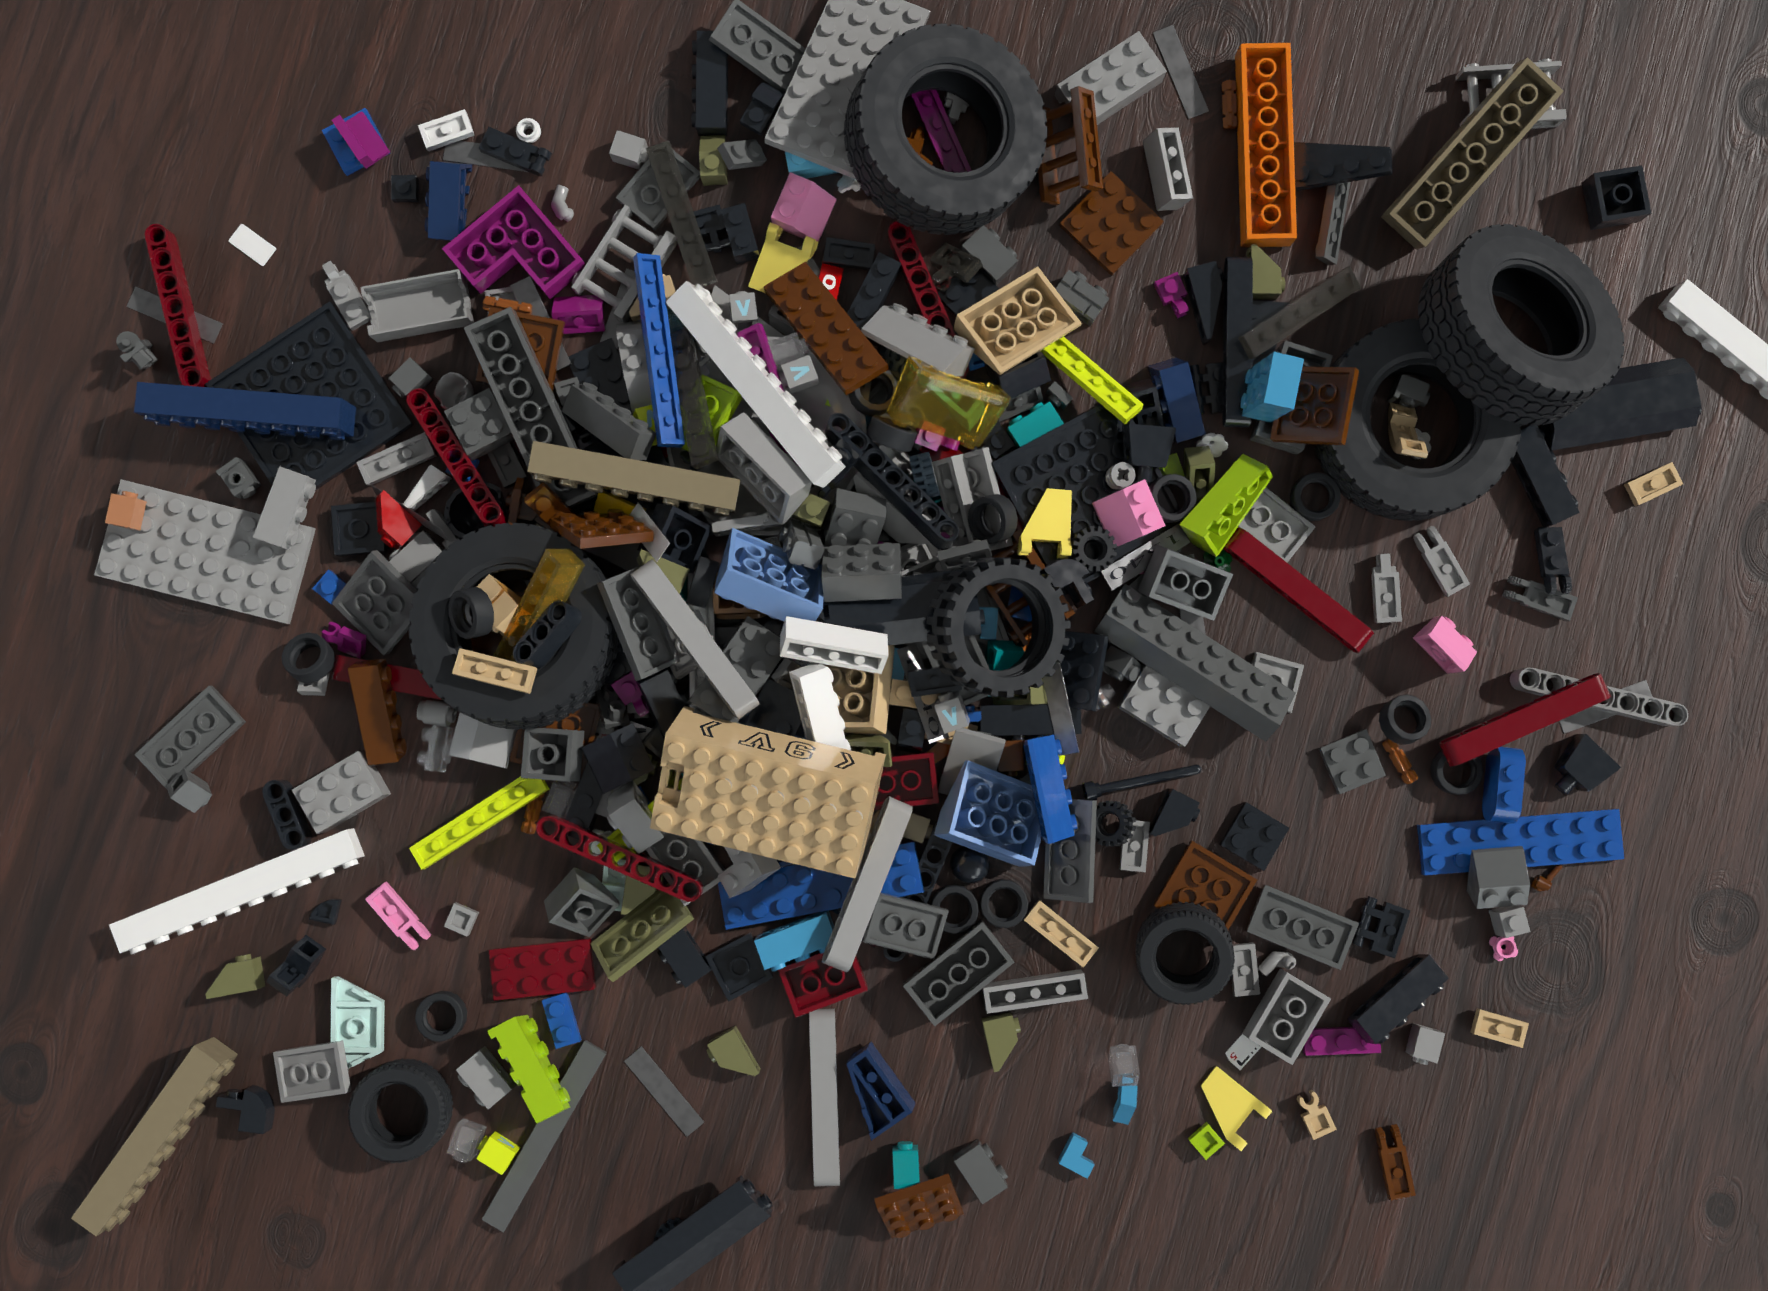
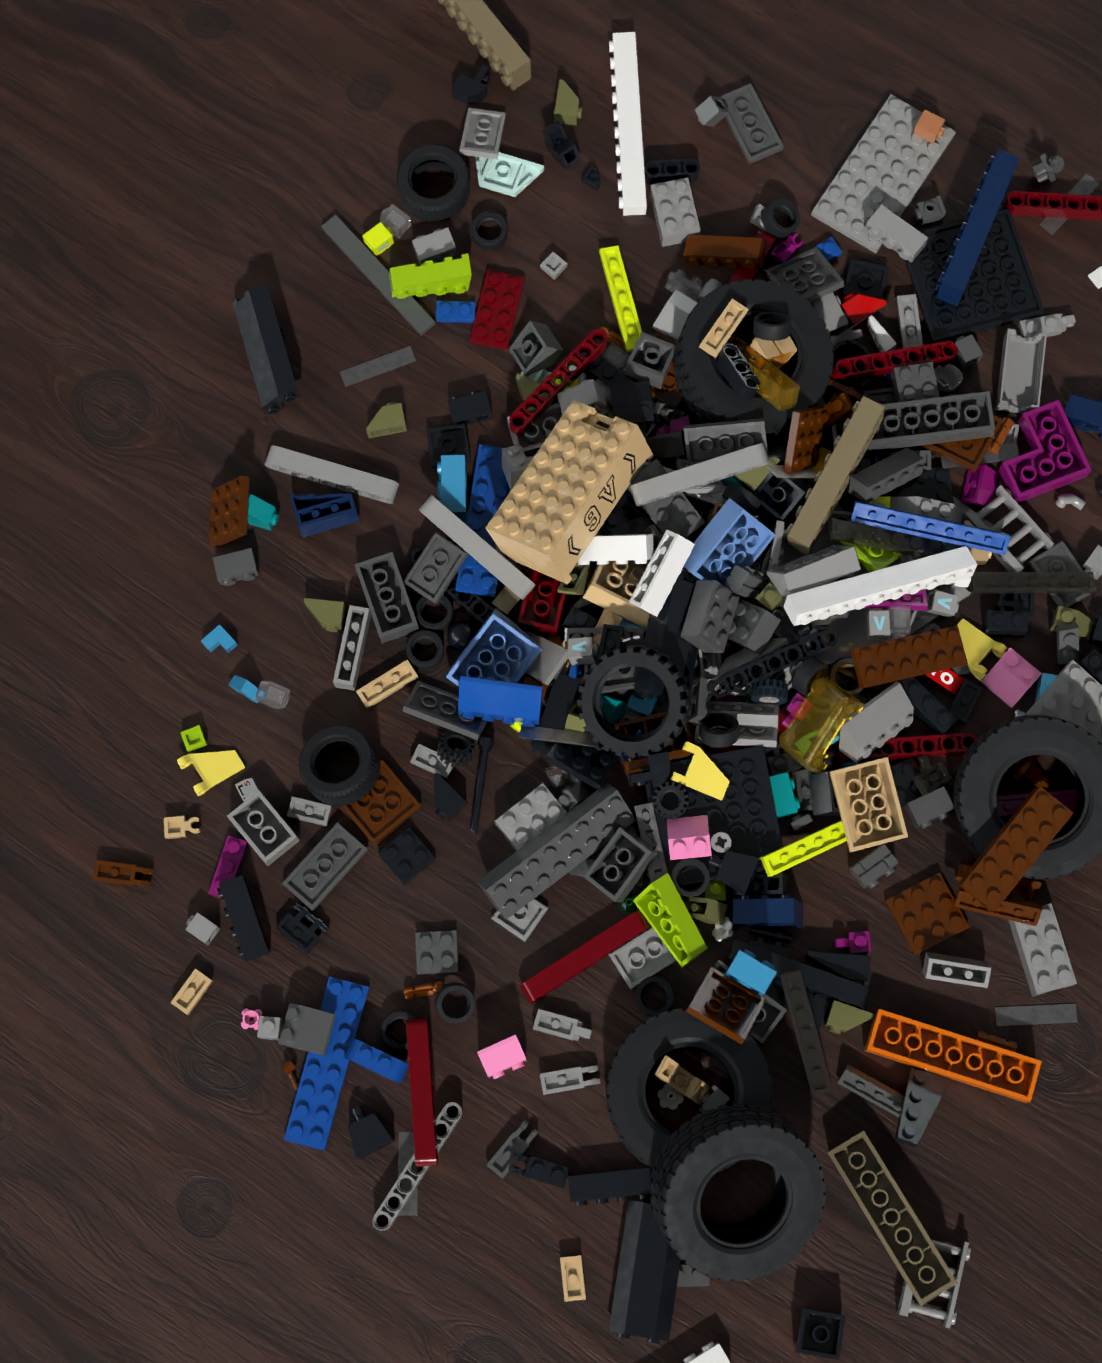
camera: 115 degrees right, 10 degrees down
bright pink hinge [366,882,431,950] -> none
olive plate [590,883,694,982] -> none
dark red brick [778,951,868,1017] -> none
light grey arm [1258,951,1296,977] -> none
none -> reddish brown brick [957,786,1073,912]

